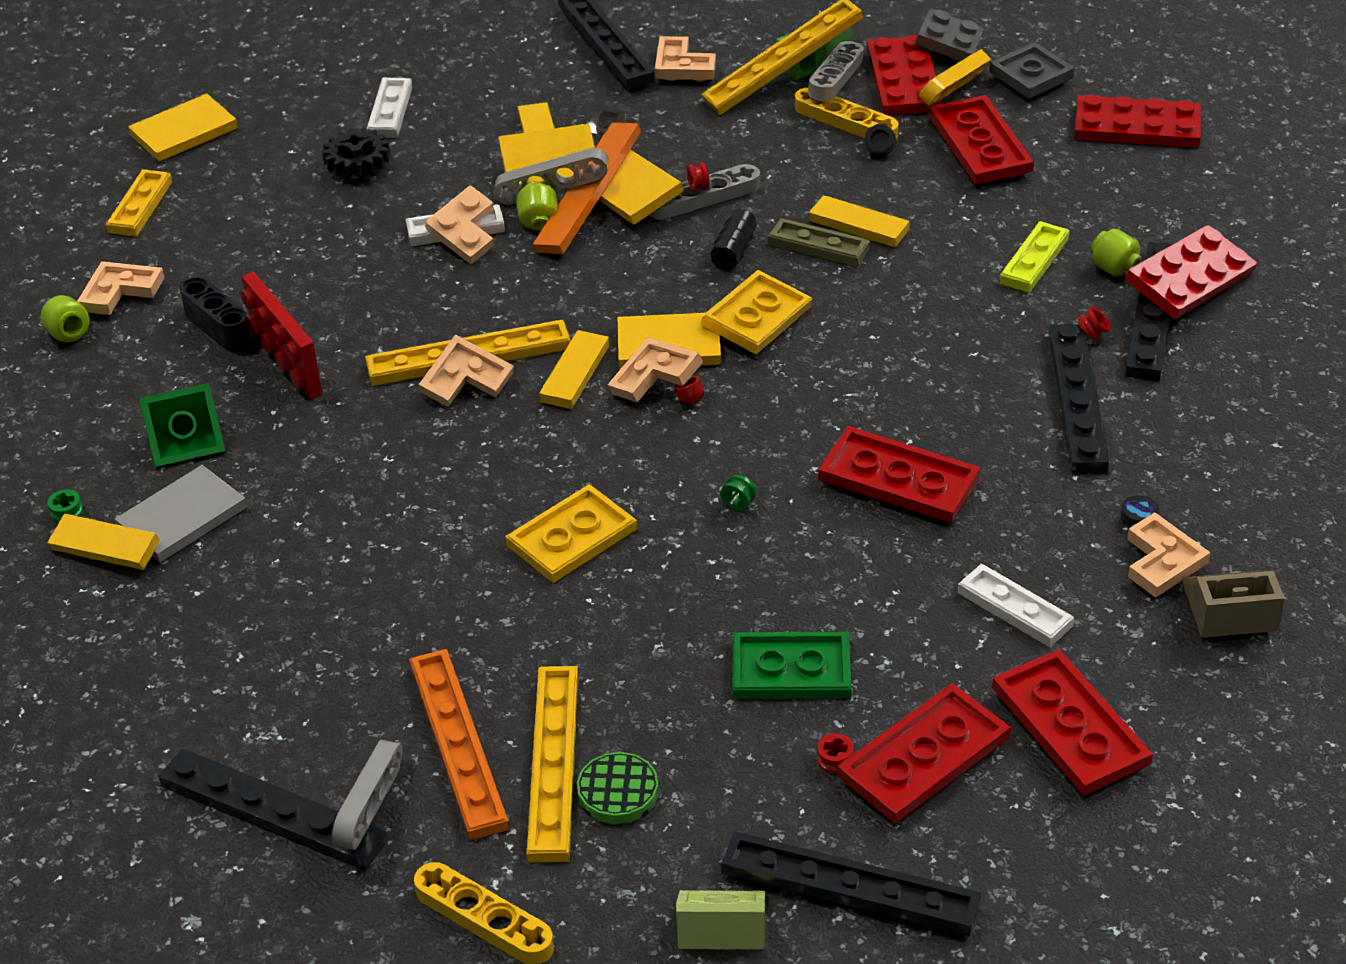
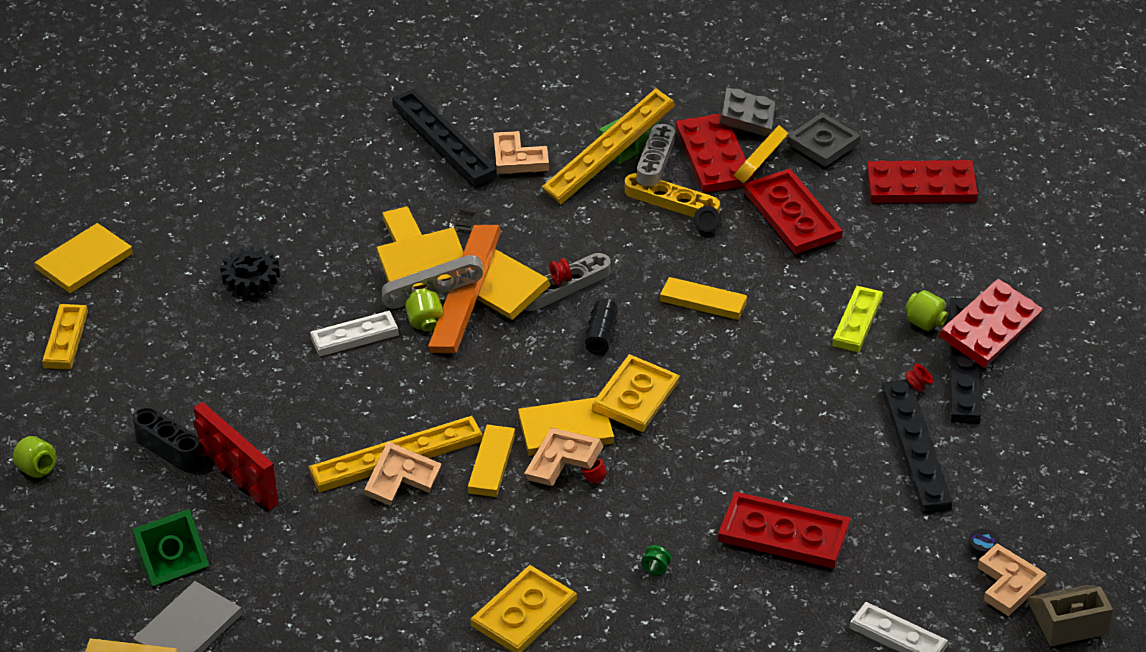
camera: 10 degrees left, 0 degrees up
green bush [47,489,83,523] -> none
light nougat plate [77,261,165,315] -> none
white tile [367,78,412,138] -> none
light nougat plate [425,185,494,264] -> none
olive tile [768,218,870,267] -> none

